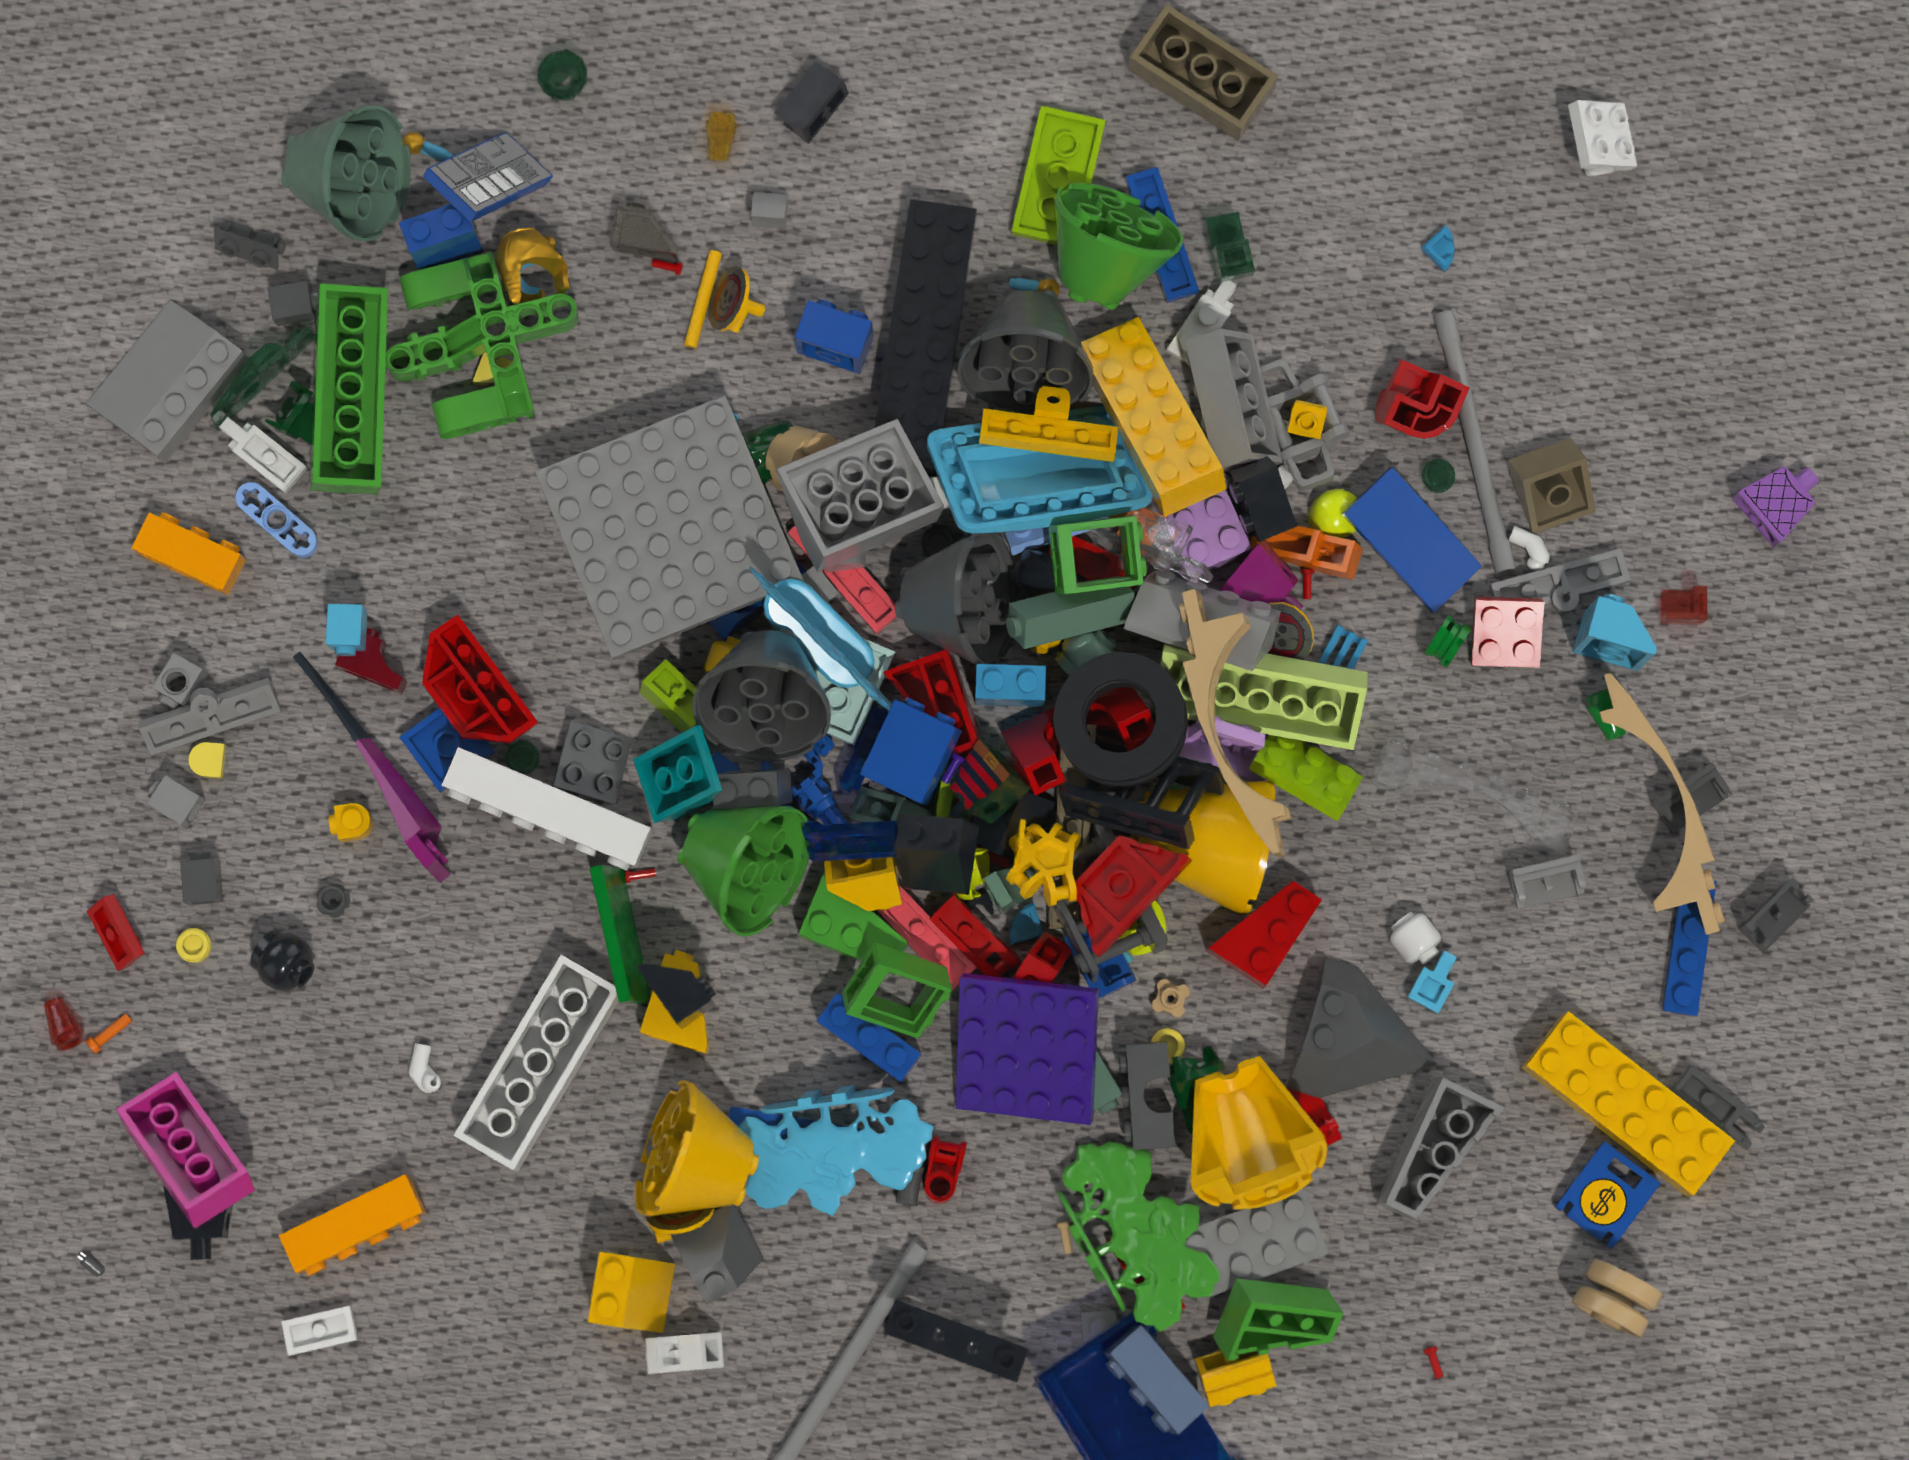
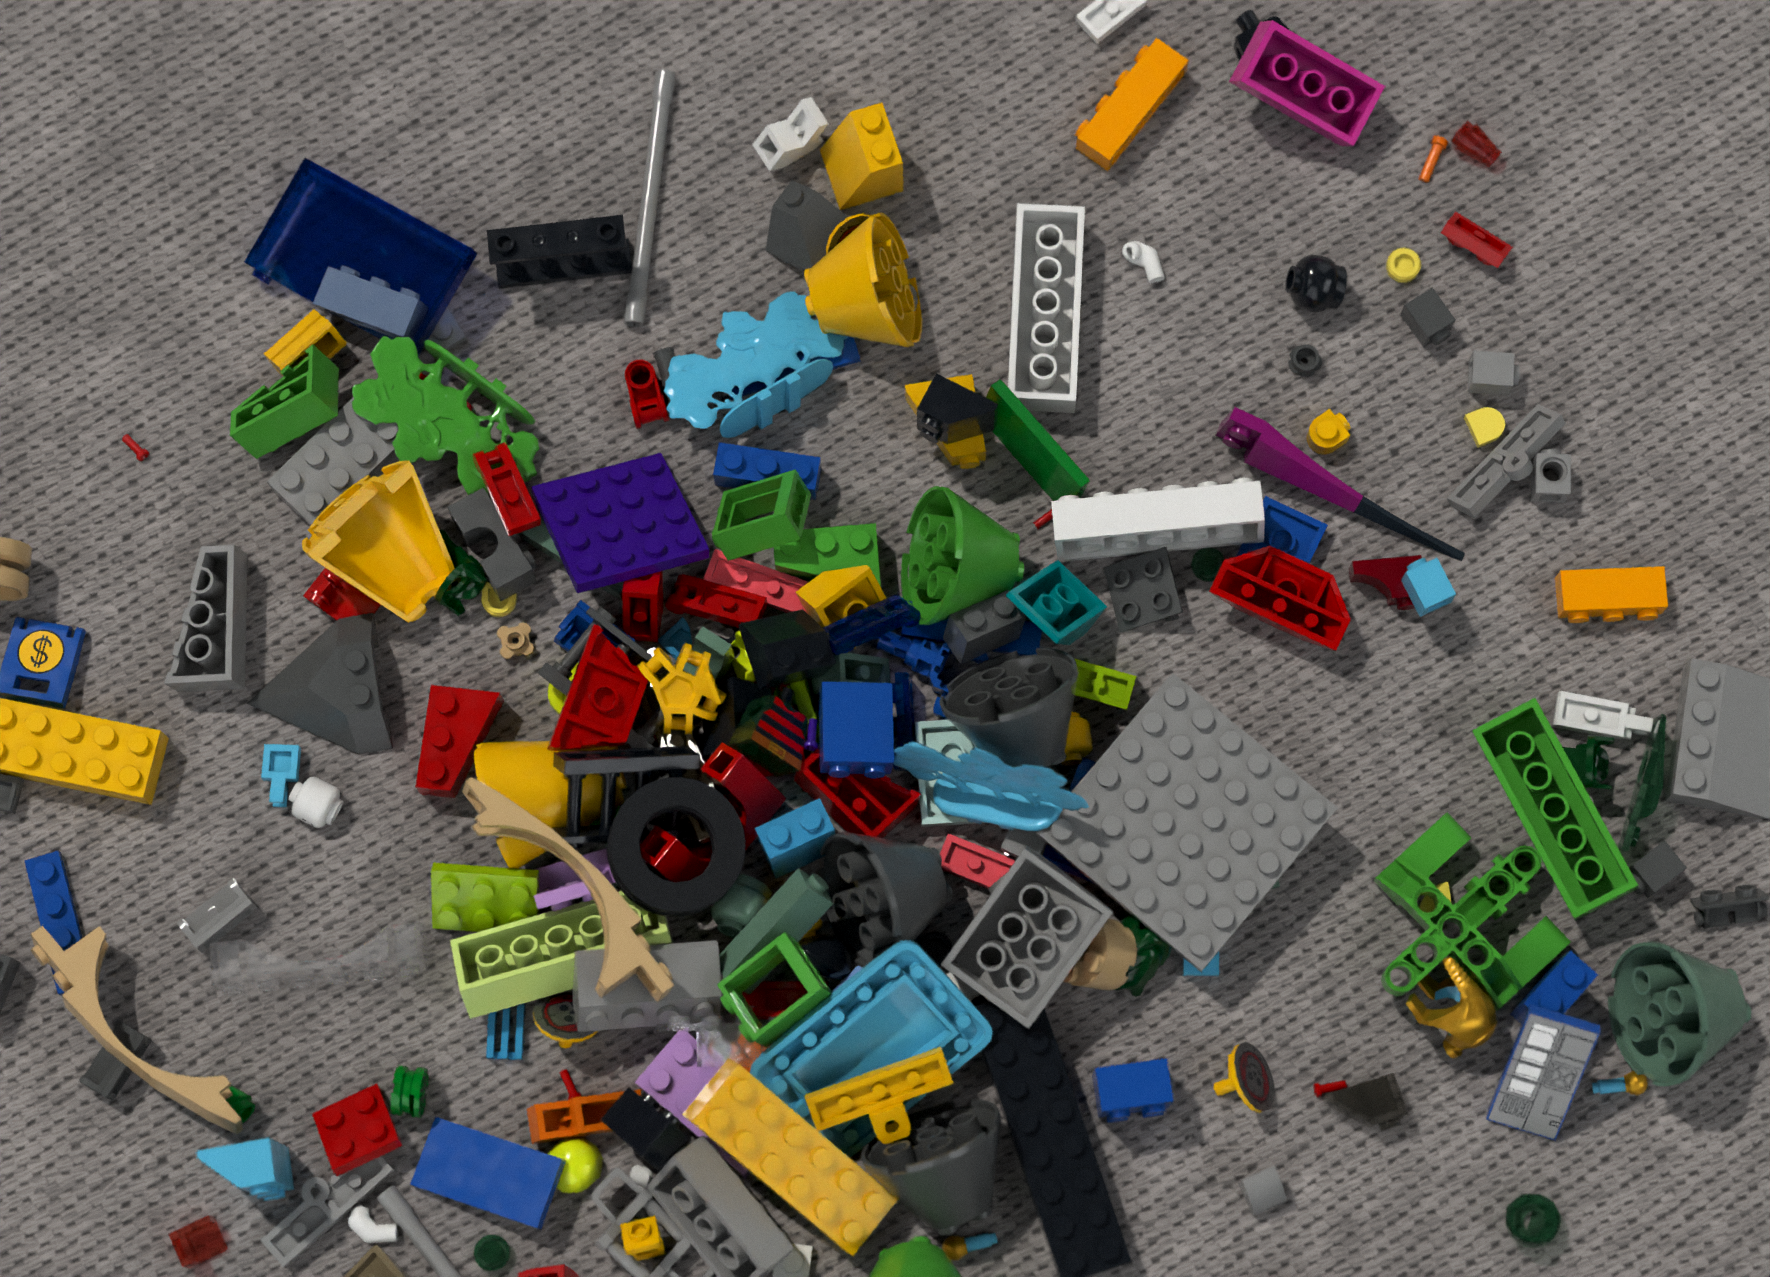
camera: 155 degrees right, 5 degrees down
light blue beam [236,482,318,558] -> none
yellow bar [684,250,722,349] -> none
clear yellow cone [705,112,738,162] -> none
tan piece [1057,1221,1073,1254] -> none
magenta torso [1219,540,1304,610] -> none
none -> red plate [472,442,541,536]

